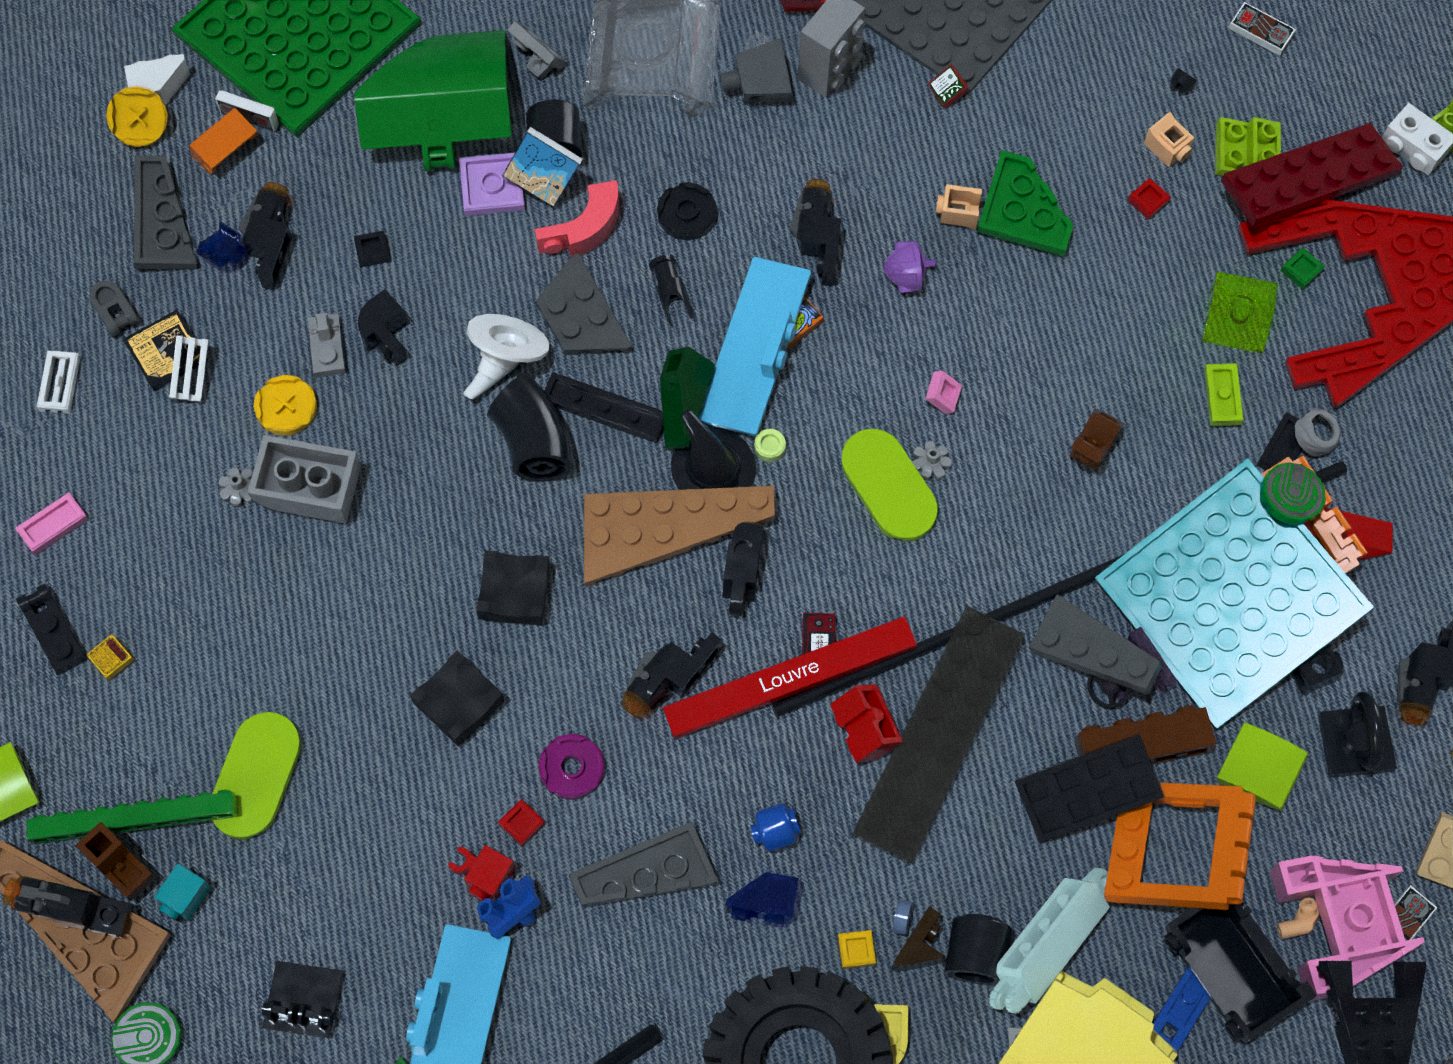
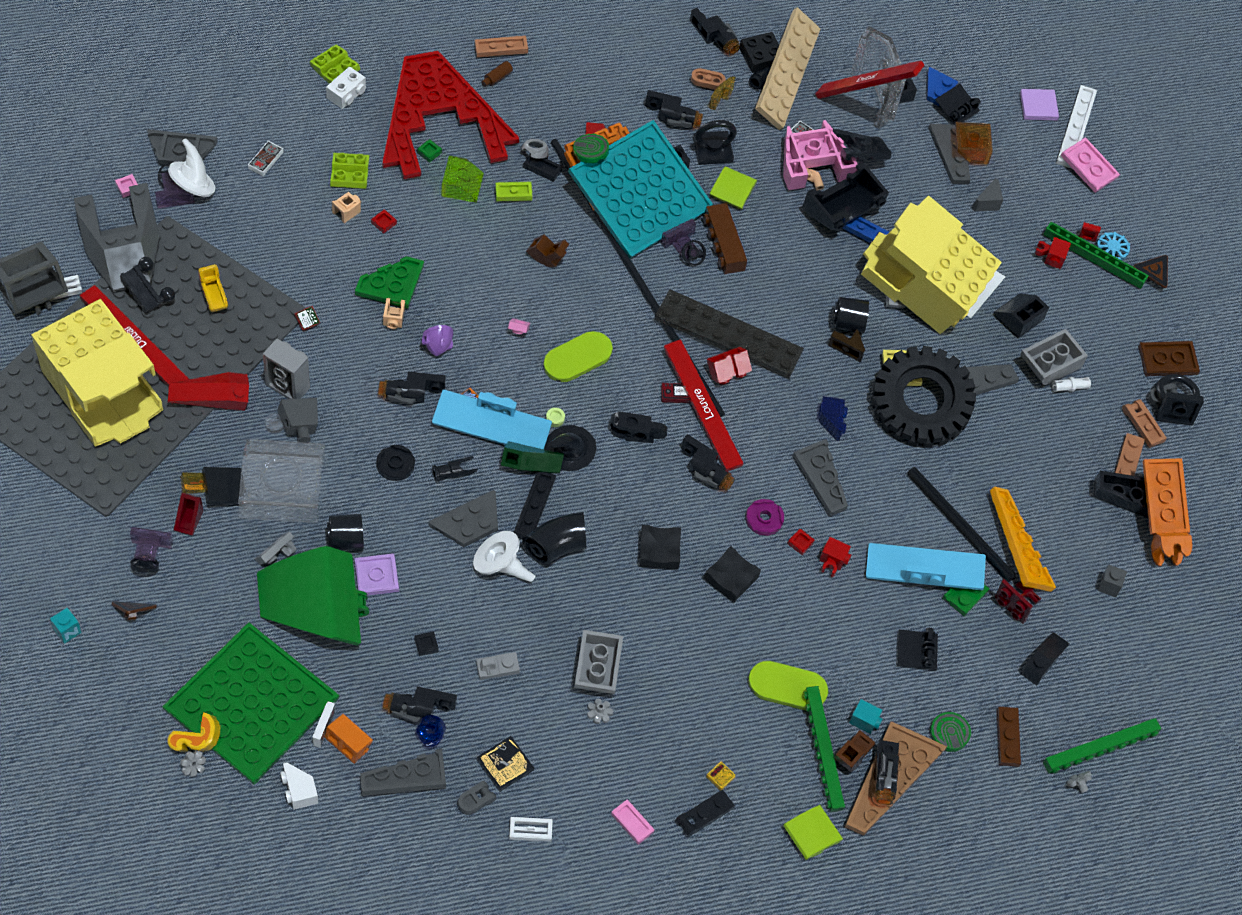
camera: 100 degrees left, 10 degrees down
yellow tile [106,85,168,147] -> none
white tile [169,336,208,402] -> none
yellow tile [253,375,317,436] -> none
black brick [358,289,407,366] -> none
blue hips [477,875,541,939] -> none
tile [502,127,583,208] -> none
coral arch [535,180,619,257] -> none
medium nougat wing [584,486,775,587] -> none
blue head [750,803,802,852] -> none
yellow tile [837,930,876,969] -> none
sand blue tile [893,900,913,935] -> none
light grey plant [912,441,952,480] -> none
light aqua hinge [989,867,1110,1014] -> none
black plate [1014,733,1165,843] -> none
dark grey wing [1029,594,1162,695] -> none
orange hinge [1104,783,1256,910] -> none
black hinge [1170,68,1197,94] -> none
dark red plate [1221,123,1403,226] -> none

